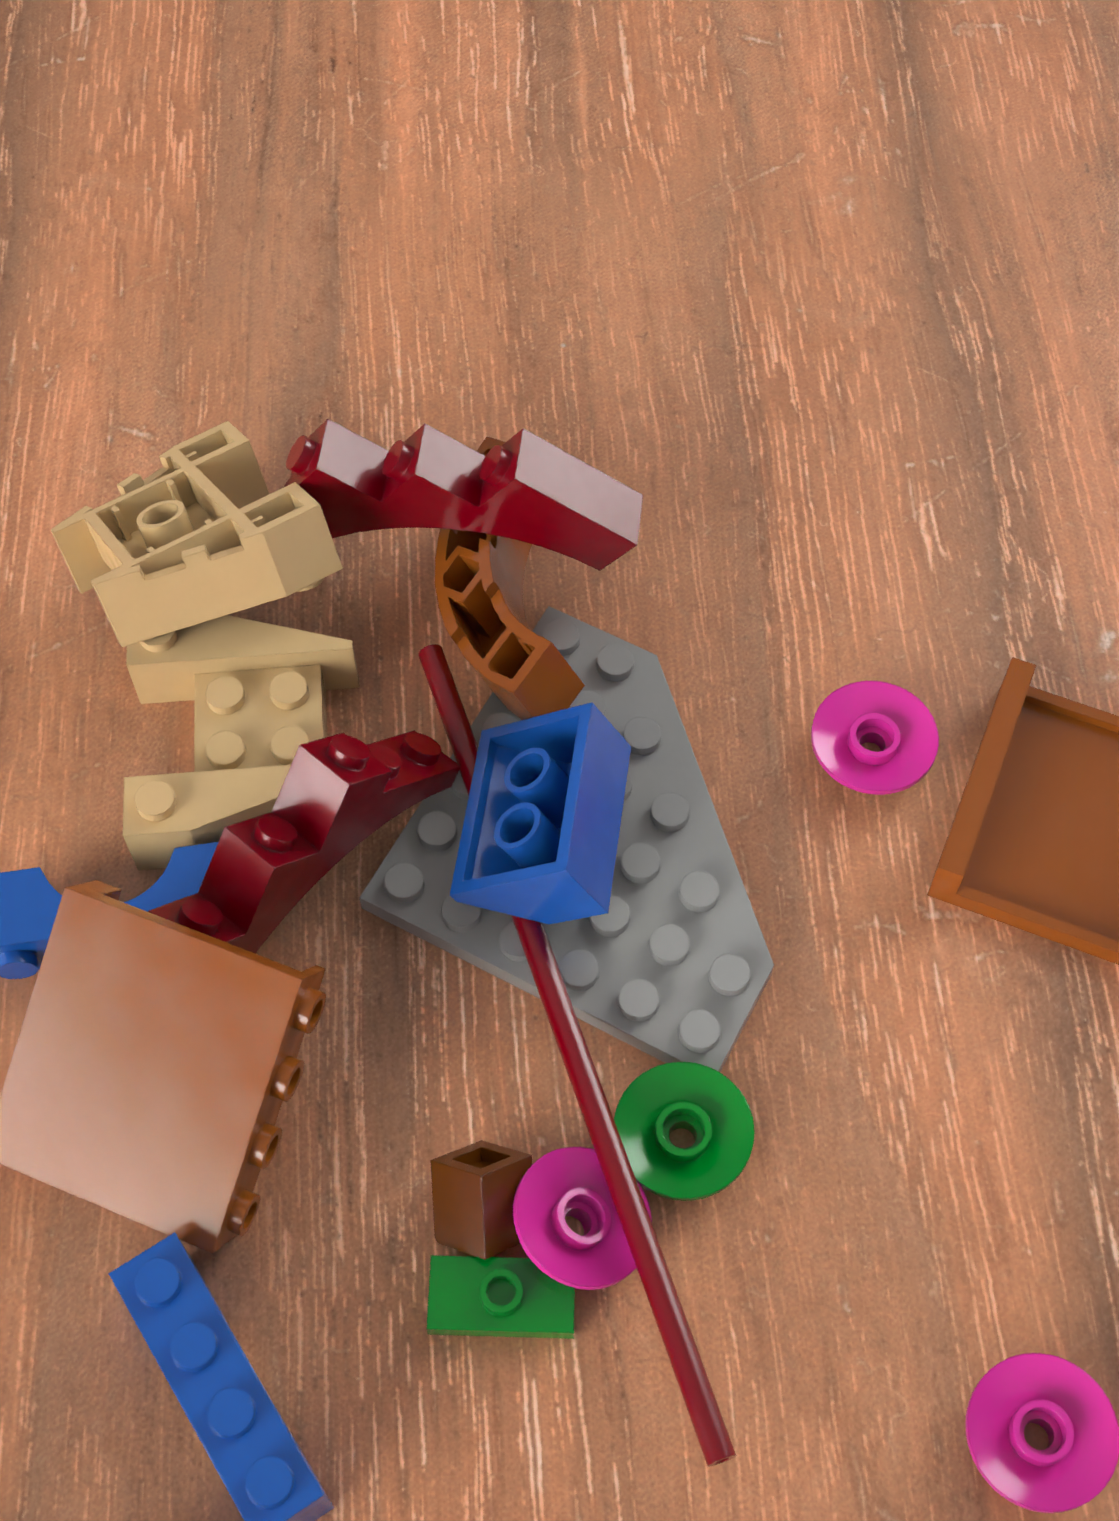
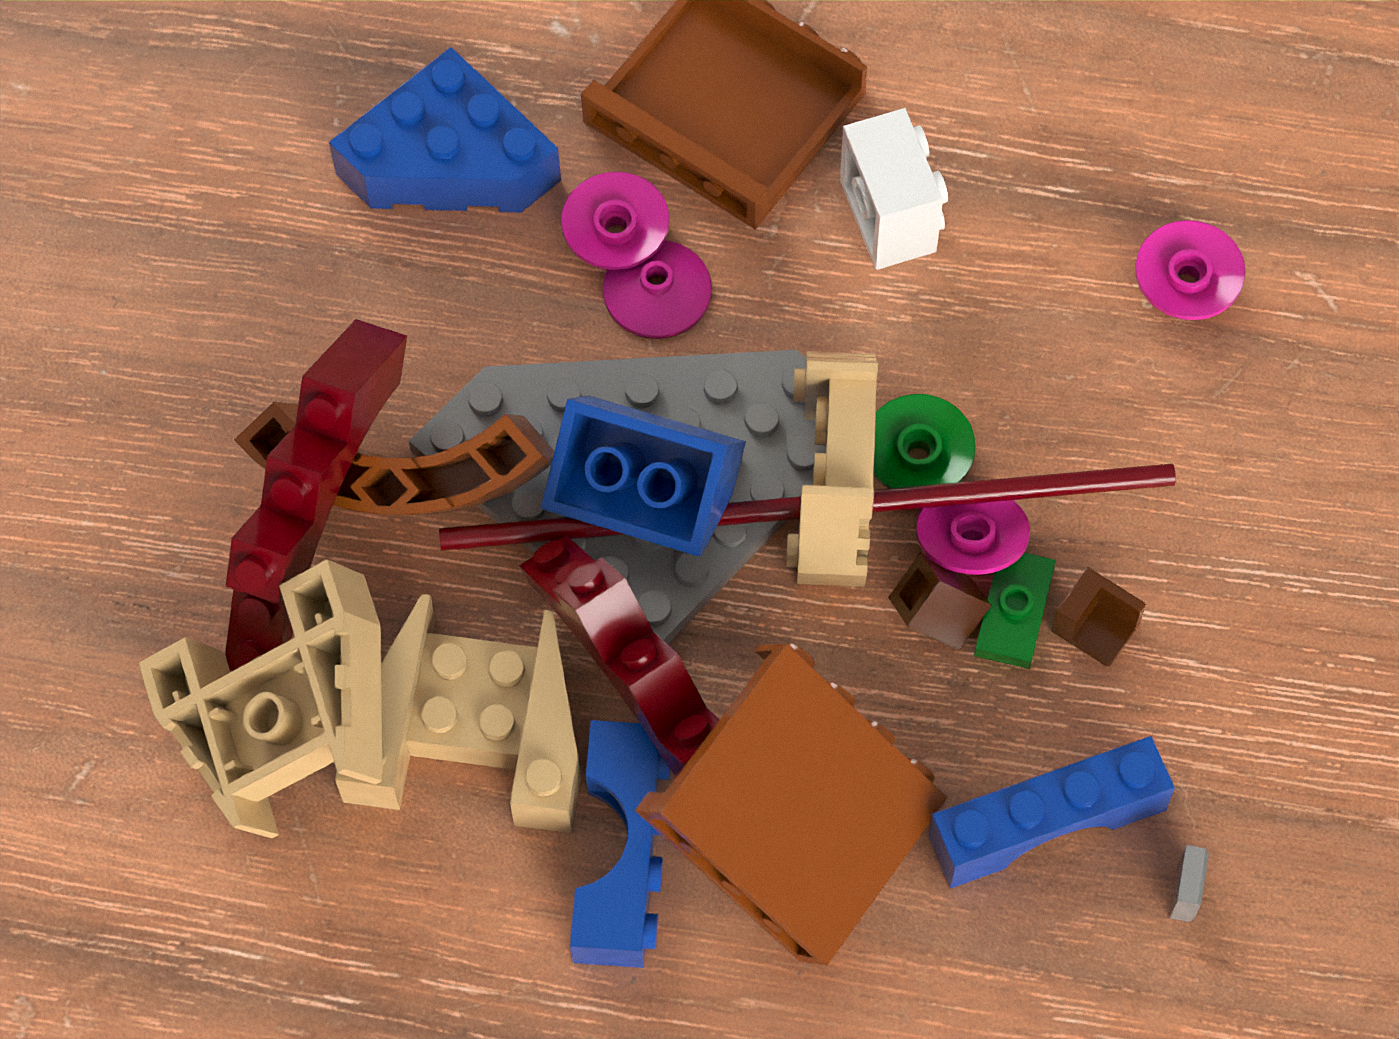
camera: 75 degrees left, 5 degrees up
none -> blue brick [329,47,561,213]
none -> dark pink dish [603,240,711,339]
none -> tan wedge [787,351,878,587]
none -> white brick [840,108,948,270]
none -> reddish brown panel [1052,567,1146,666]

